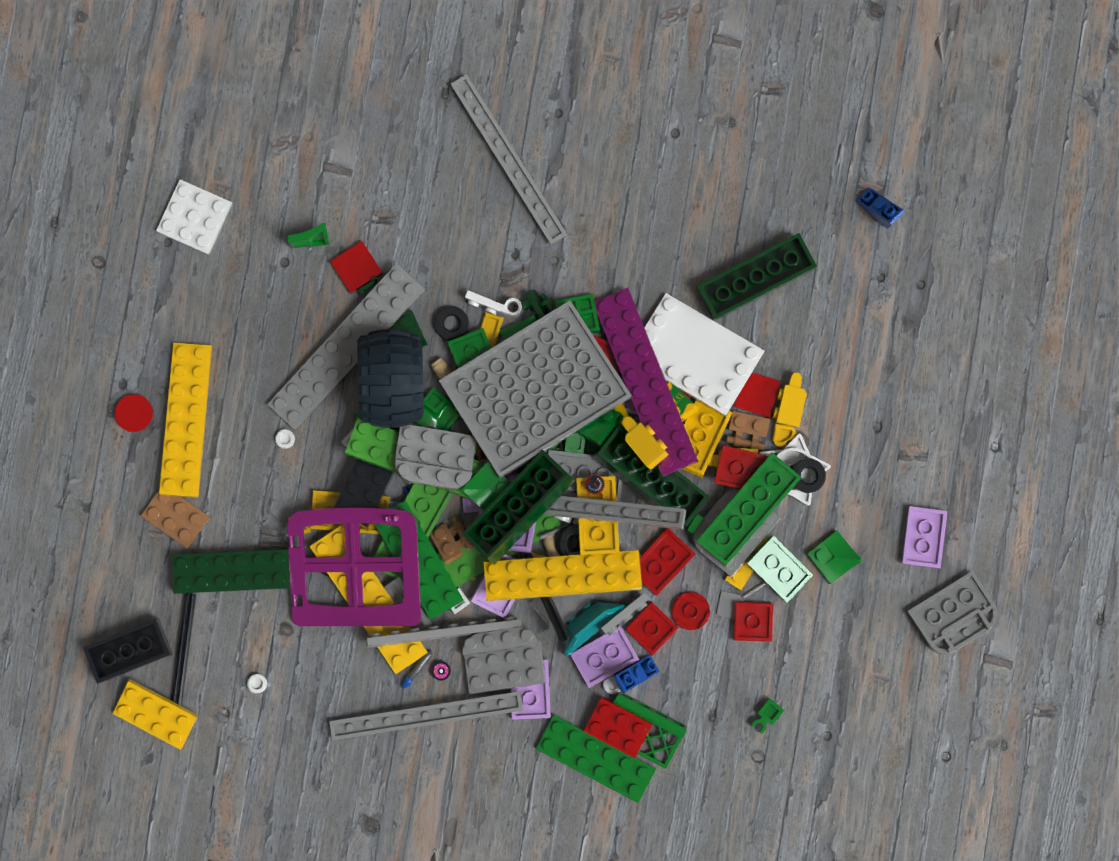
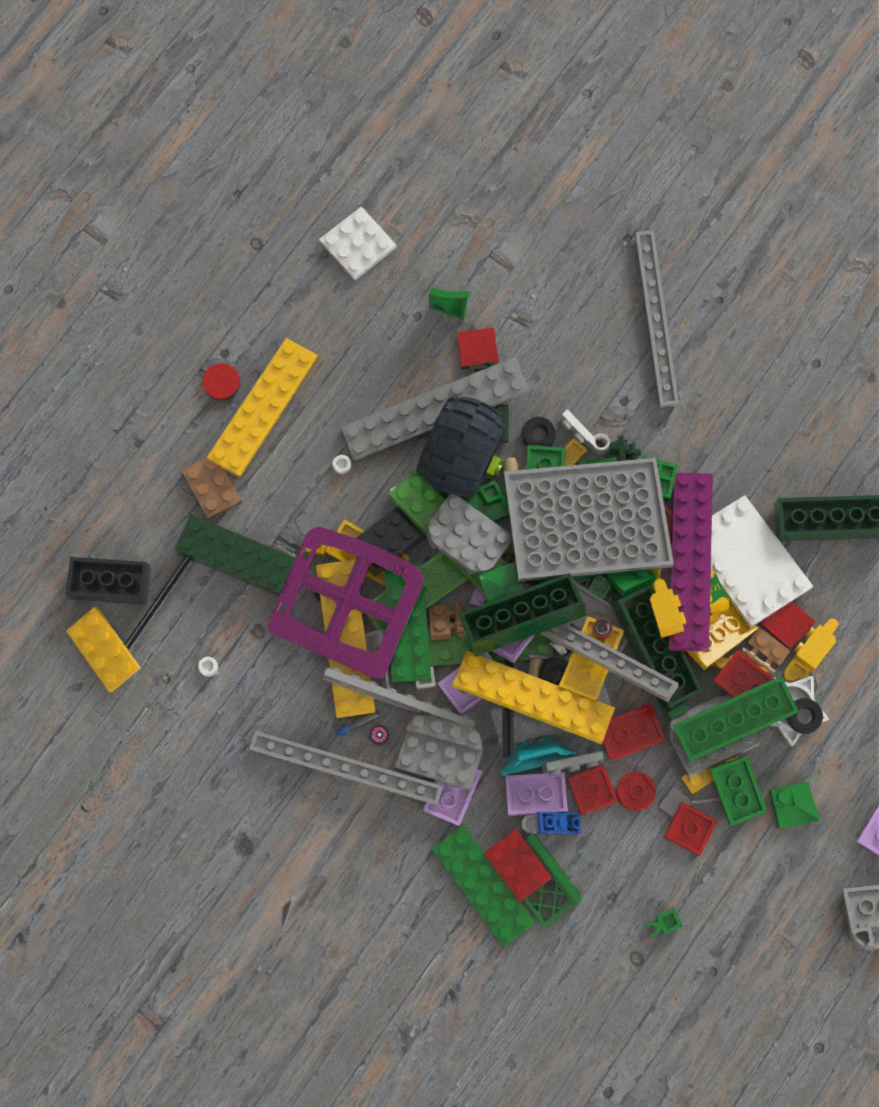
camera: 30 degrees right, 10 degrees down
none -> lime plate [486,456,502,480]

